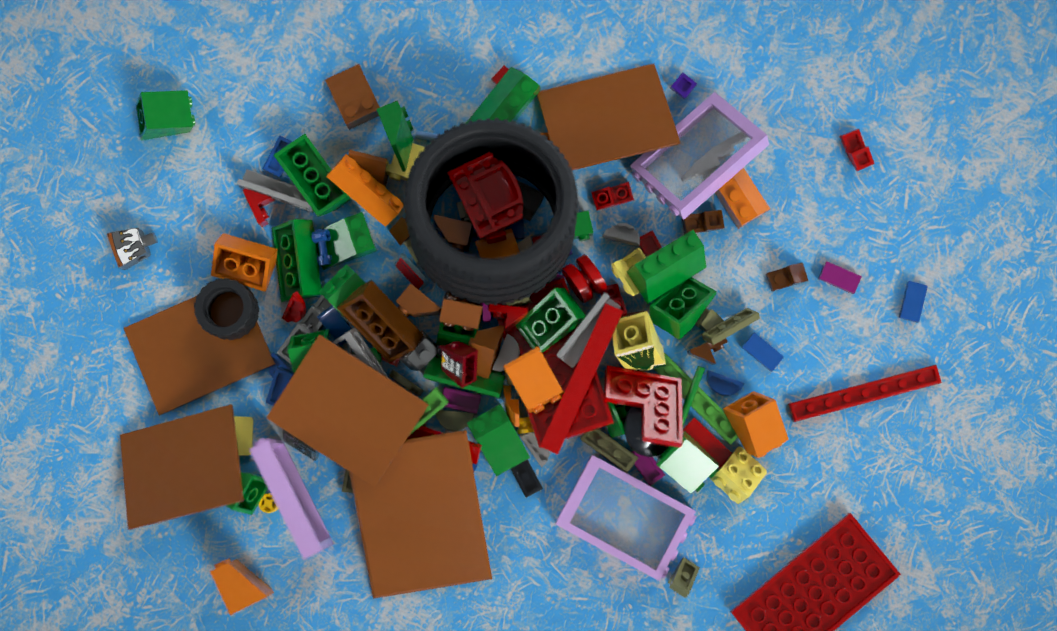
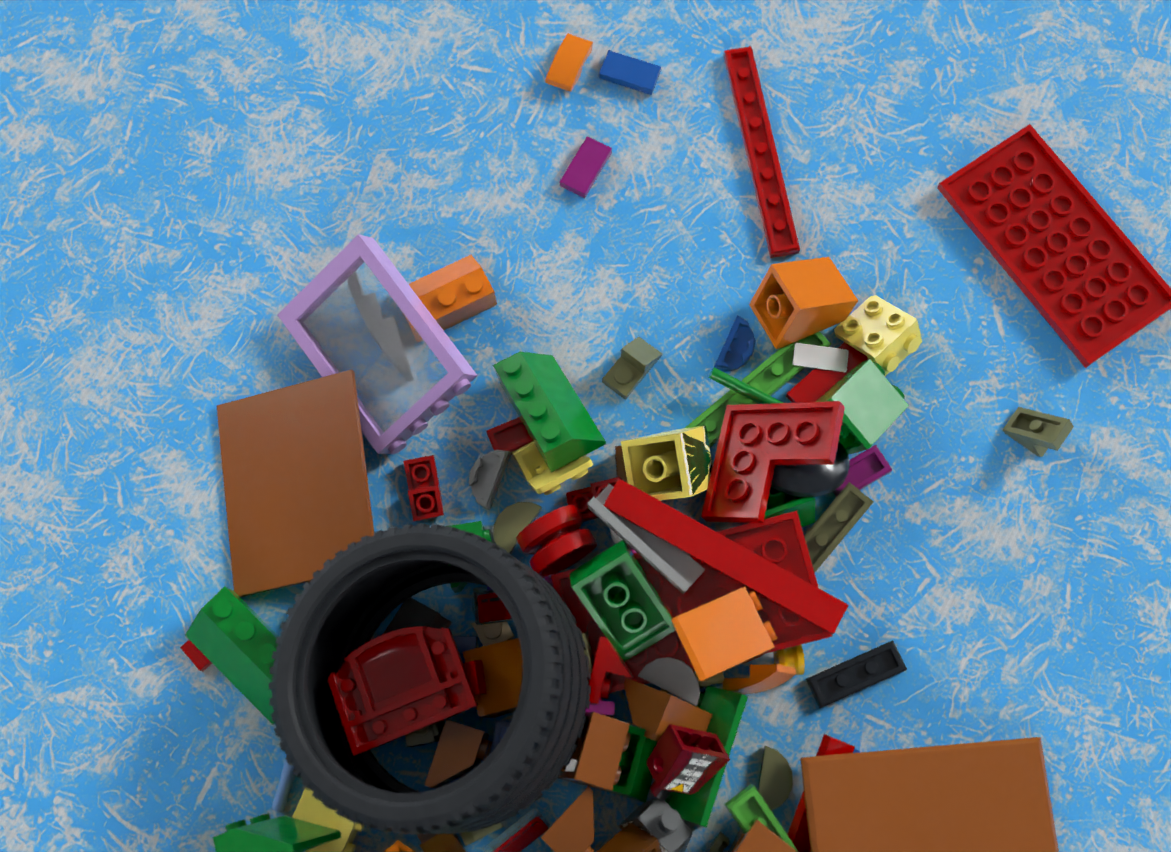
camera: 80 degrees left, 10 degrees down
magenta tile [442,386,482,414] -> none
green slope [467,404,530,477] -> none
light grey tile [520,433,550,467] -> none
clear window [555,455,697,581] -> none
green slope [650,277,717,340] -> none
dark purple plate [670,72,697,100] -> none
reddish brown slope [681,210,725,235] -> none
reddish brown slope [687,338,728,365] -> none
olive tile [701,308,760,345] -> none
blue tile [741,332,784,372] -> none
reddish brown slope [766,263,809,292] -> none
red slope [840,129,875,171] -> none
none -> olive tile [494,502,542,554]
none -> orange slope [545,33,593,92]
none -> white sticker [793,343,849,372]

